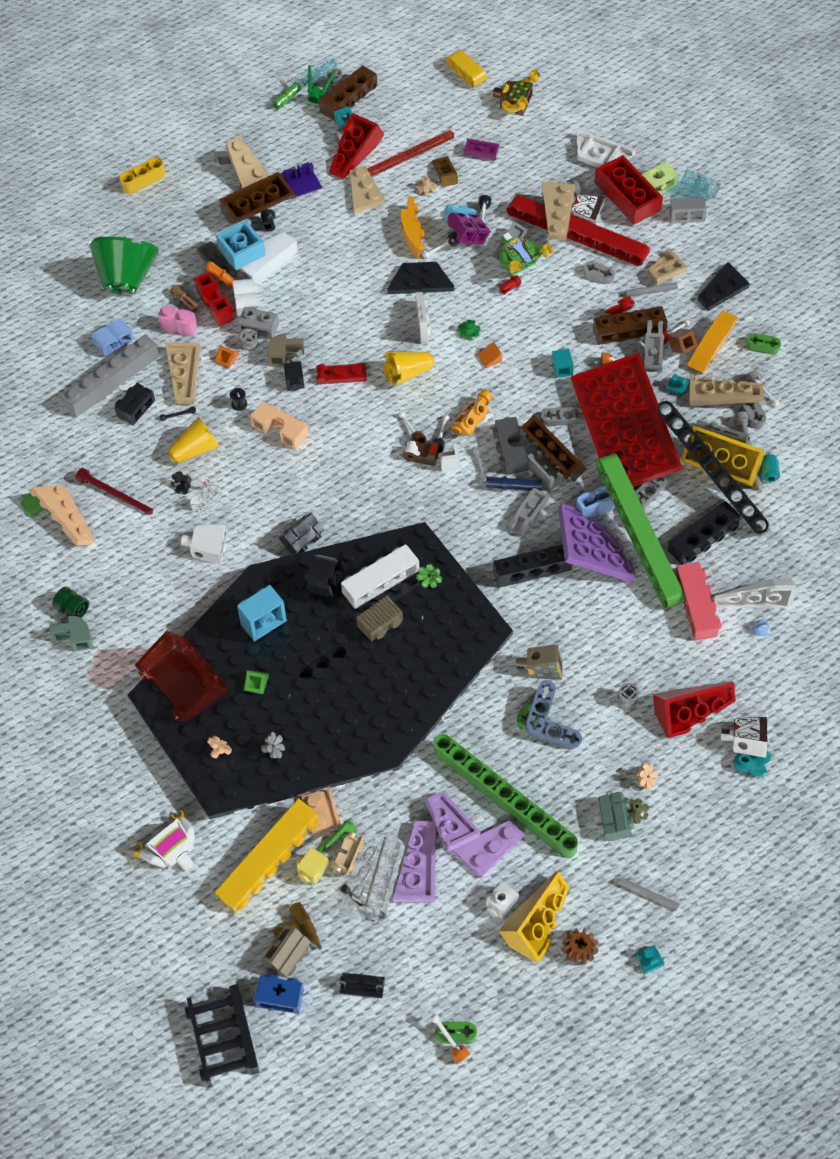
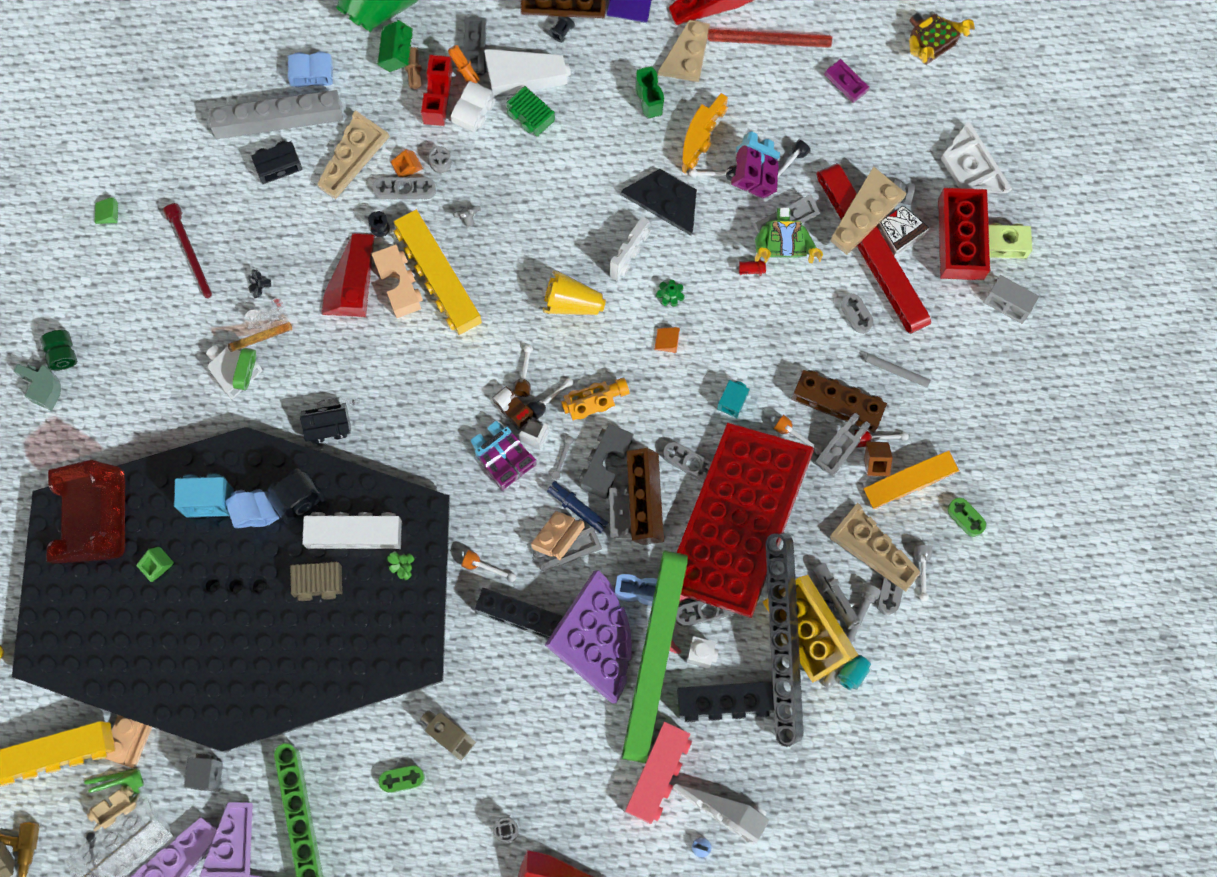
camera: 30 degrees right, 15 degrees up
light nougat wing [30,485,95,546] -> none
bright pink brick [158,306,197,337] -> none
black hinge [159,407,196,421] -> none
yellow cone [167,417,219,464] -> none
light nougat plant [207,736,232,758] -> none
medium azure brick [216,220,265,270] -> none
light grey brick [238,307,279,340] -> none
light grey plant [261,732,285,758] -> none
dark tan brick [267,333,305,366] -> none
black brick [283,361,305,391] -> none
light yellow brick [296,847,329,885] -> none
red plate [316,363,367,384] -> none
tan plant [415,176,436,196] -> none
pearl gold slope [432,156,458,187] -> none
sand blue beam [525,680,582,750] -> none
red plate [604,296,635,315] -> none
tan wing [648,248,687,284] -> none
teal tile [665,374,690,397] -> none
clear light blue brick [679,169,721,199] -> none
black wing [698,262,750,311] -> none
none -> dark grey brick [184,753,223,792]
none -> light blue brick [225,489,279,528]
none -> clear orange bar [228,322,292,352]
none -> bright green beam [233,348,256,391]
none -> red wedge [322,233,375,317]
none -> light grey beam [373,177,436,200]
none -> green brick [377,20,413,72]
none -> yellow brick [393,209,482,335]
none -> hinge [461,550,516,582]
none -> hips [471,421,537,491]
none -> green brick [506,85,555,137]
none -> light nougat plate [531,511,585,560]
none -> green brick [635,66,664,119]
none -> white brick [686,636,719,669]

